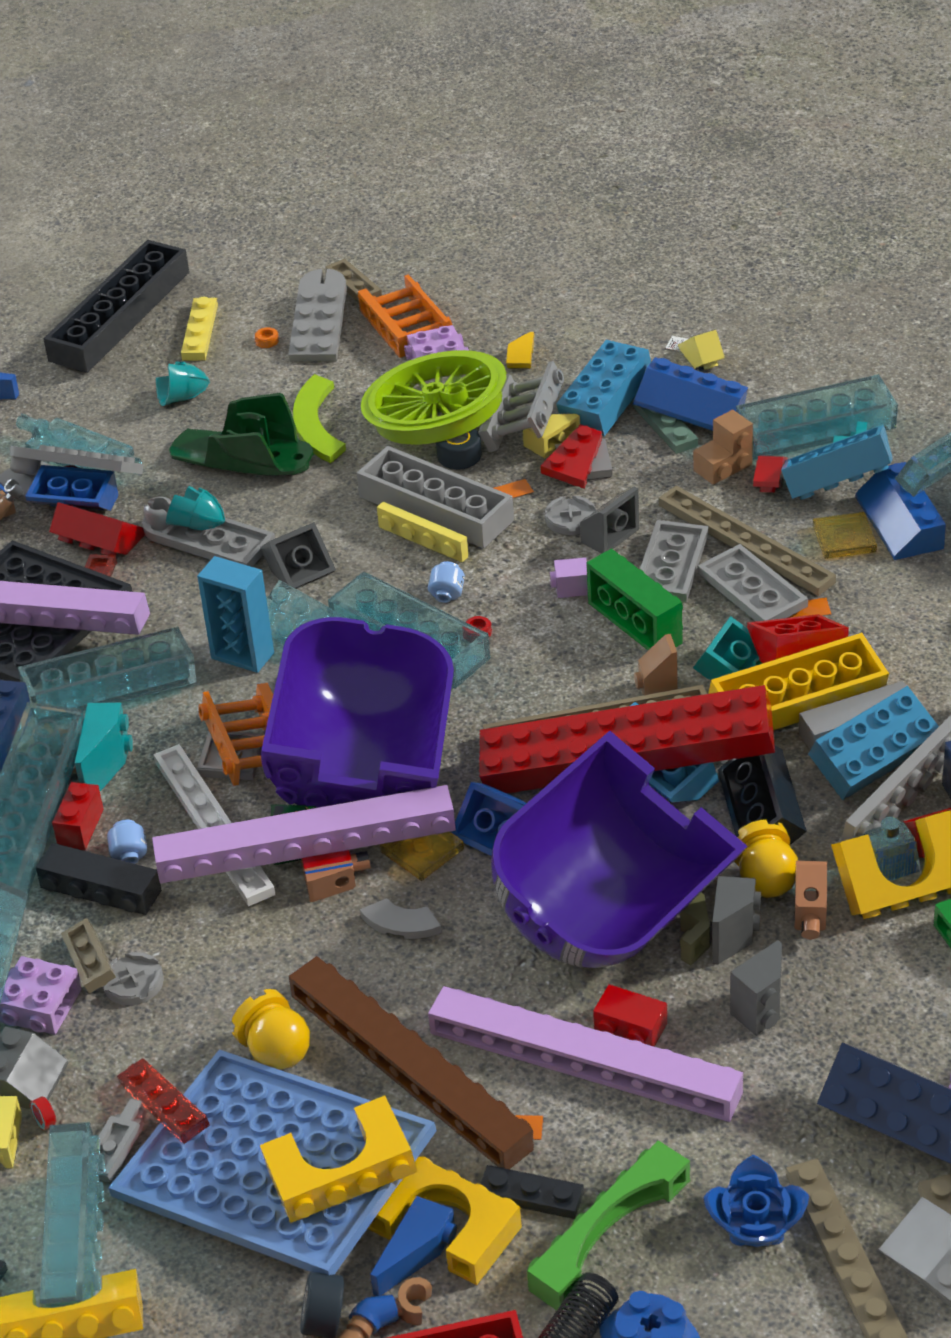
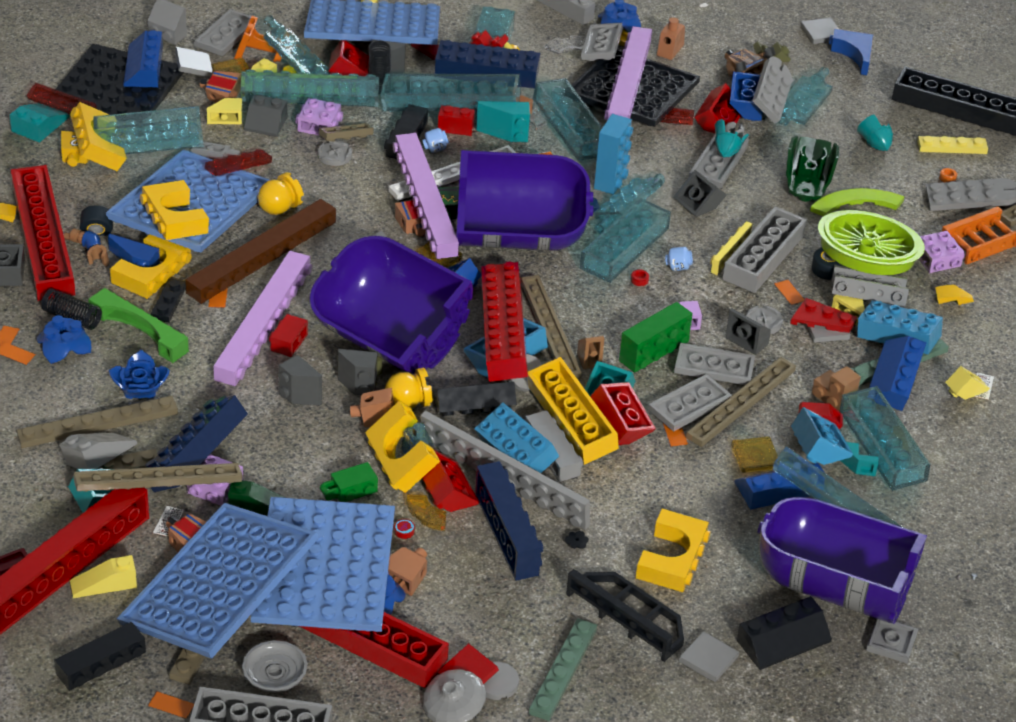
camera: 80 degrees right, 0 degrees up
red tile [30,1096,56,1131] -> none

